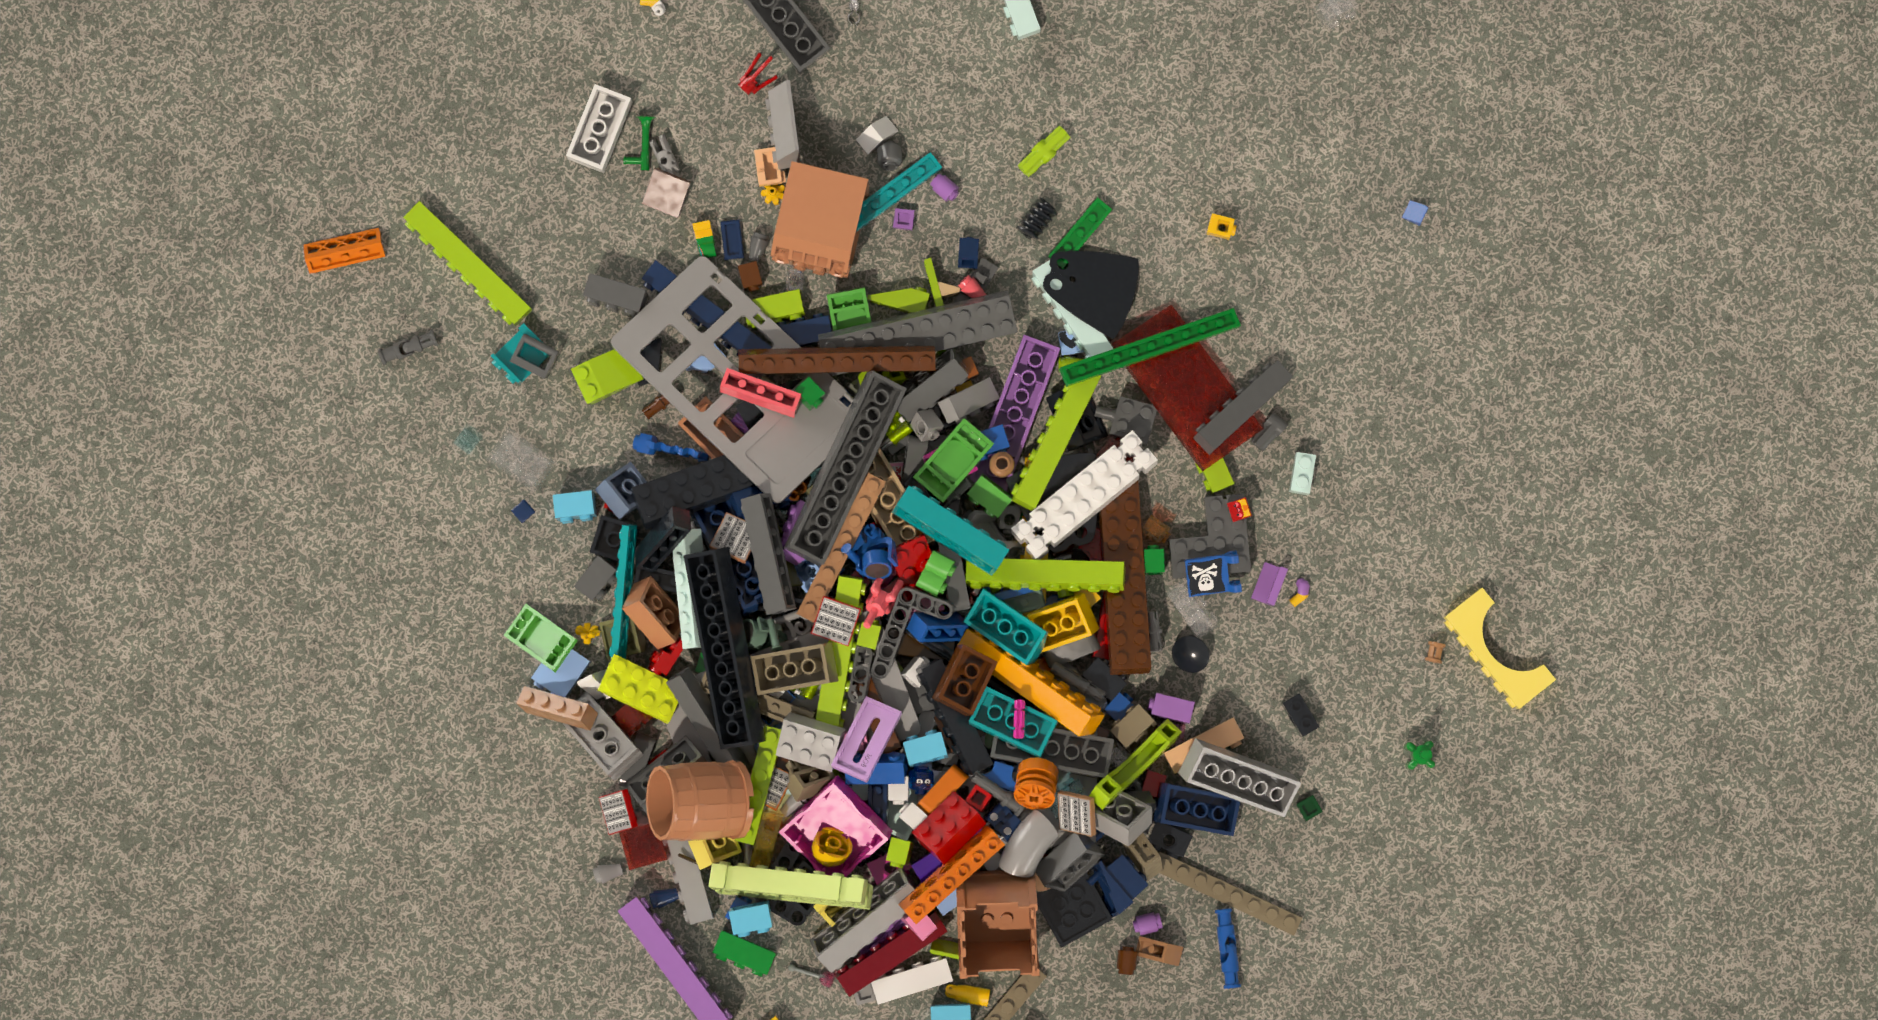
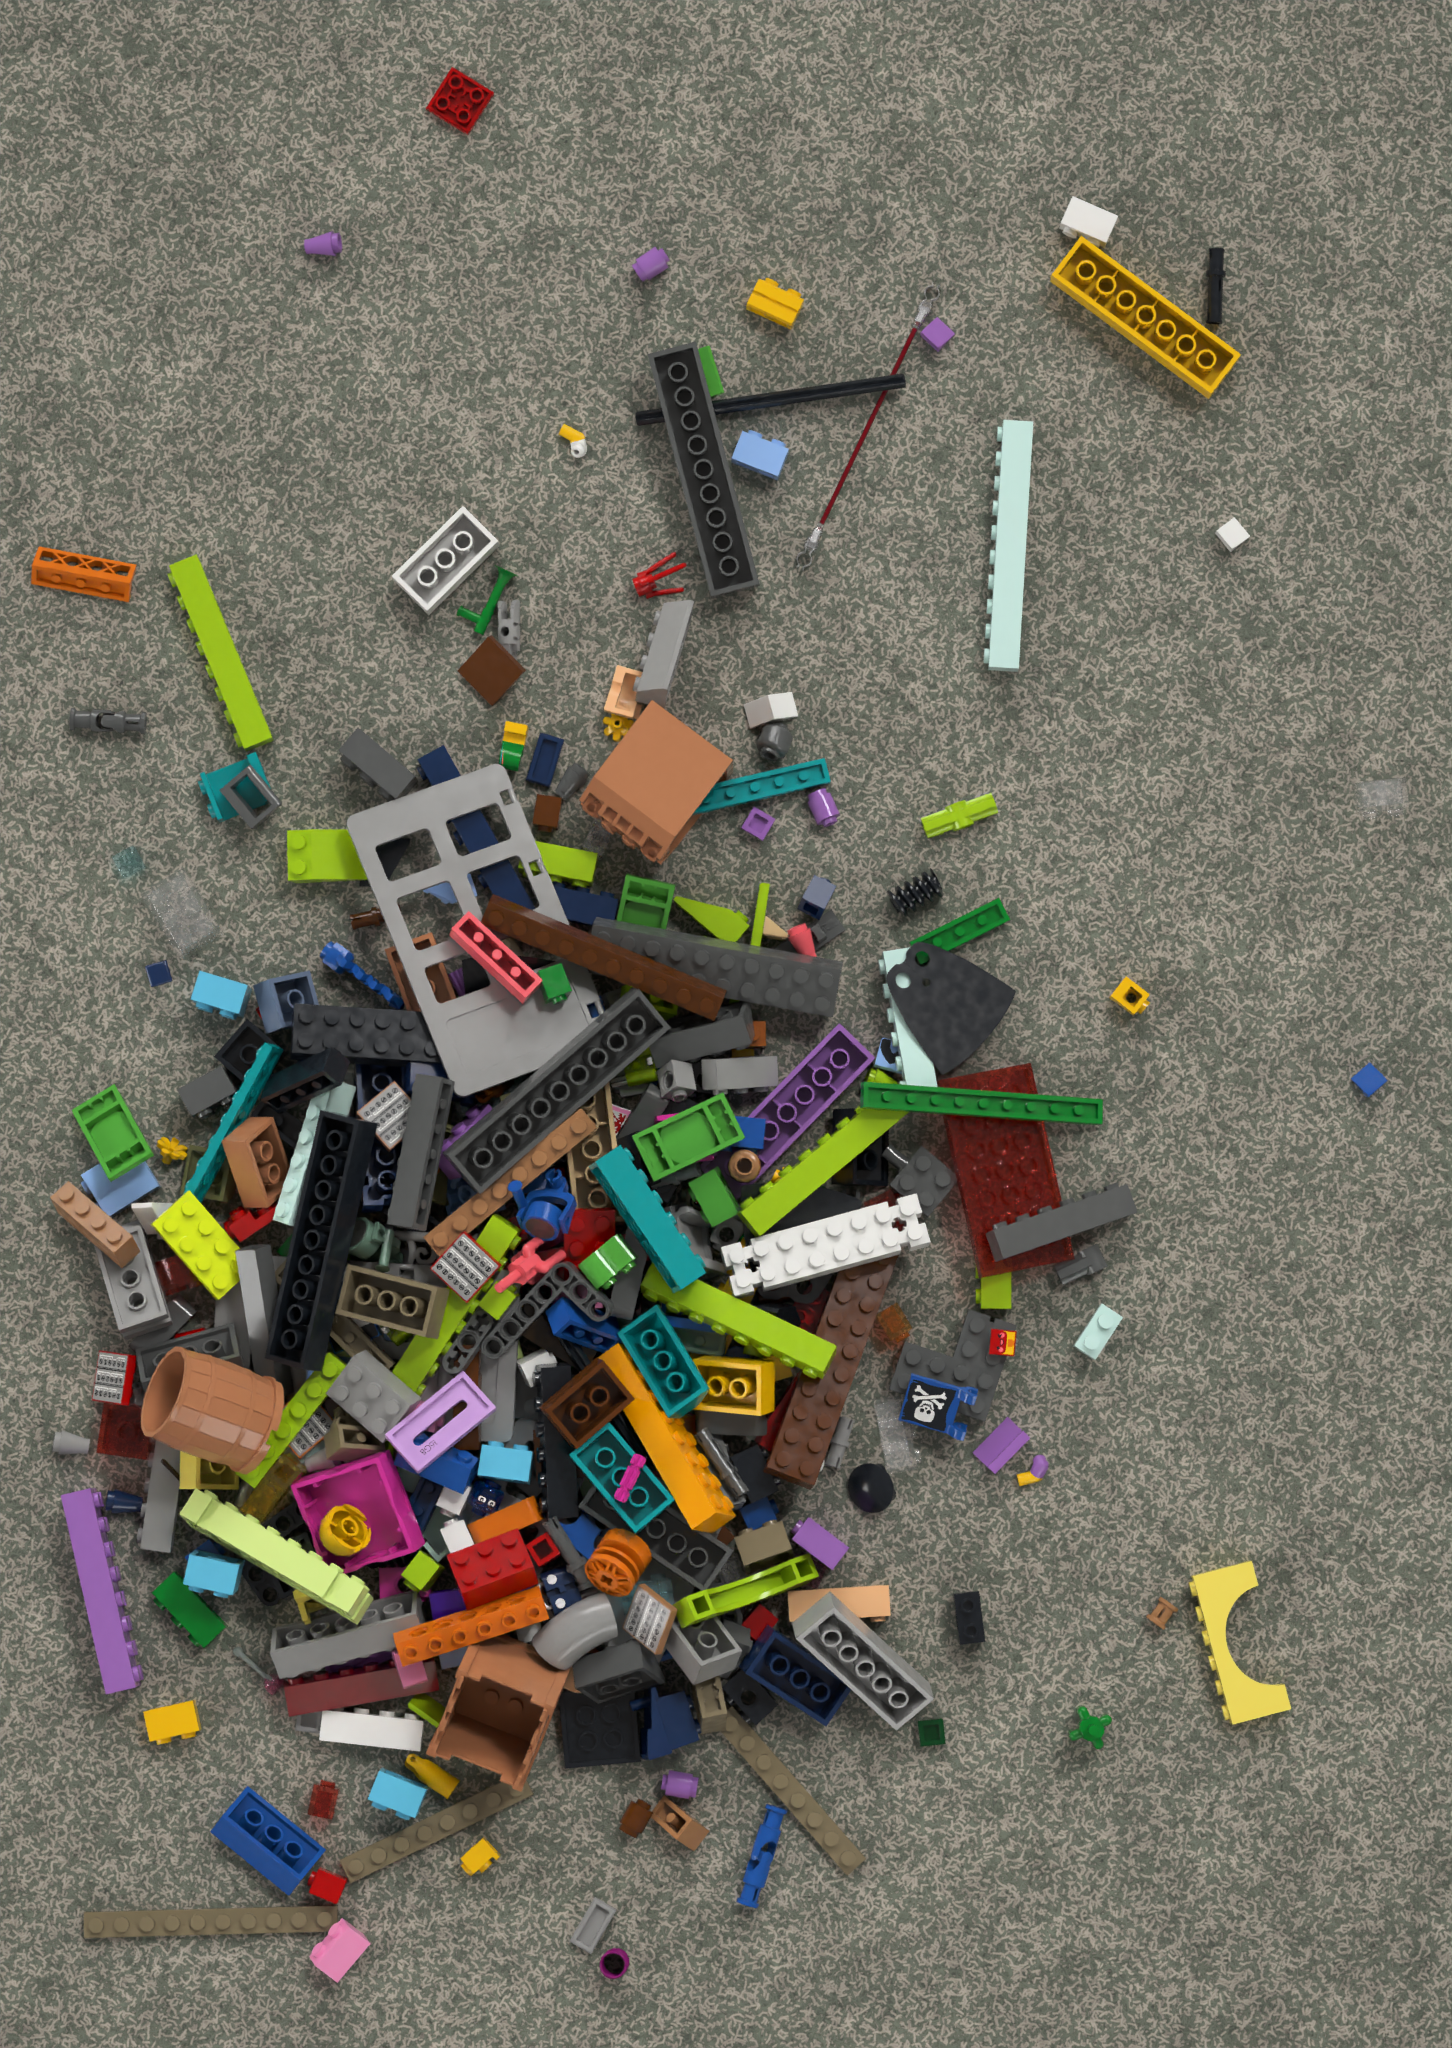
camera: 25 degrees right, 0 degrees up
green brick [1143,545,1165,575] -> none

